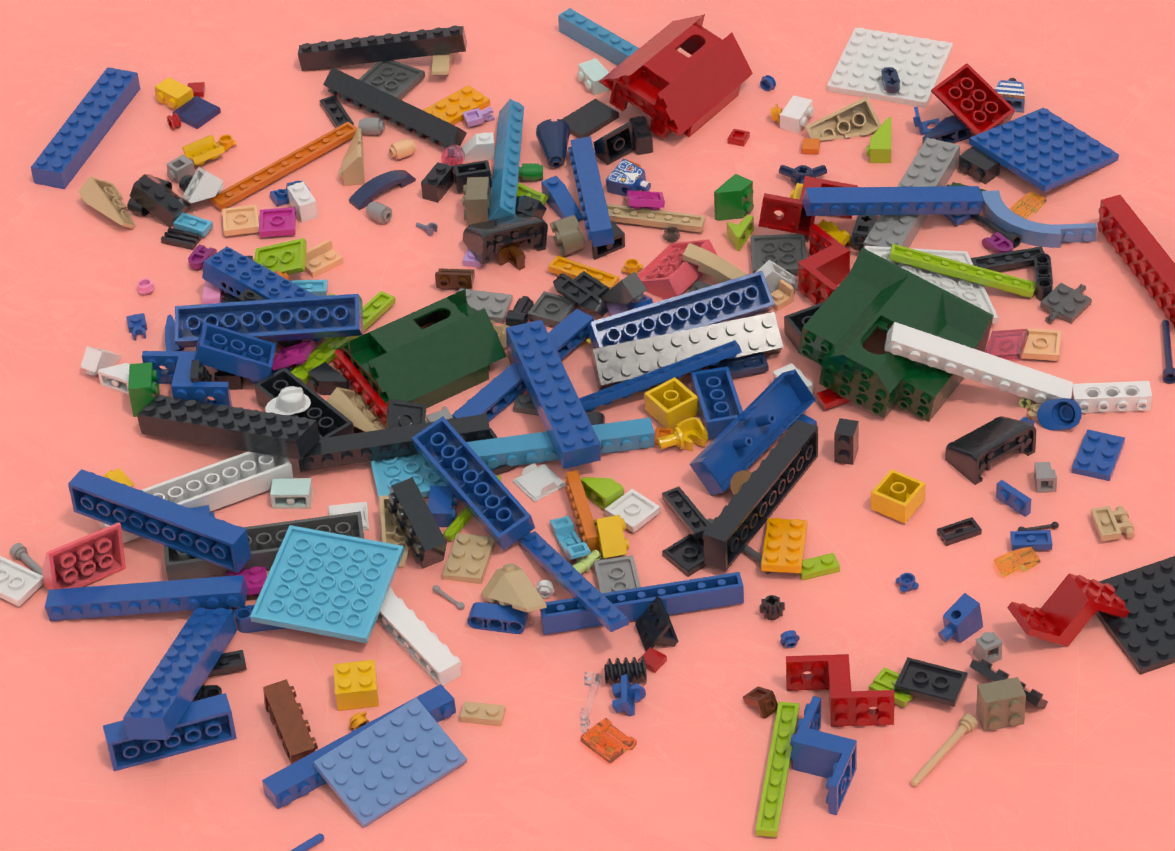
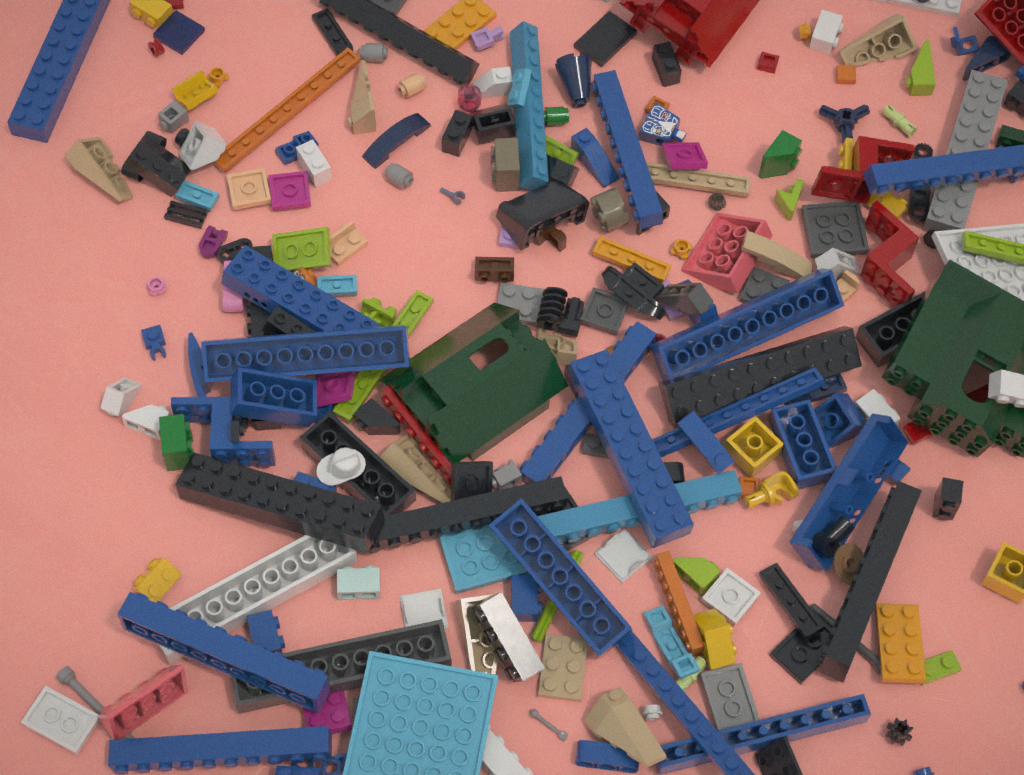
camera: 10 degrees left, 20 degrees up
black slope [593,122,635,165] -> none
none -> medium azure plate [508,68,532,108]
none -> black piece [536,287,568,331]
none -> blue slope [677,411,735,474]
none -> black piece [812,516,854,557]
none -> blue slope [814,392,866,449]
none -> yellowish green pin [882,104,917,137]

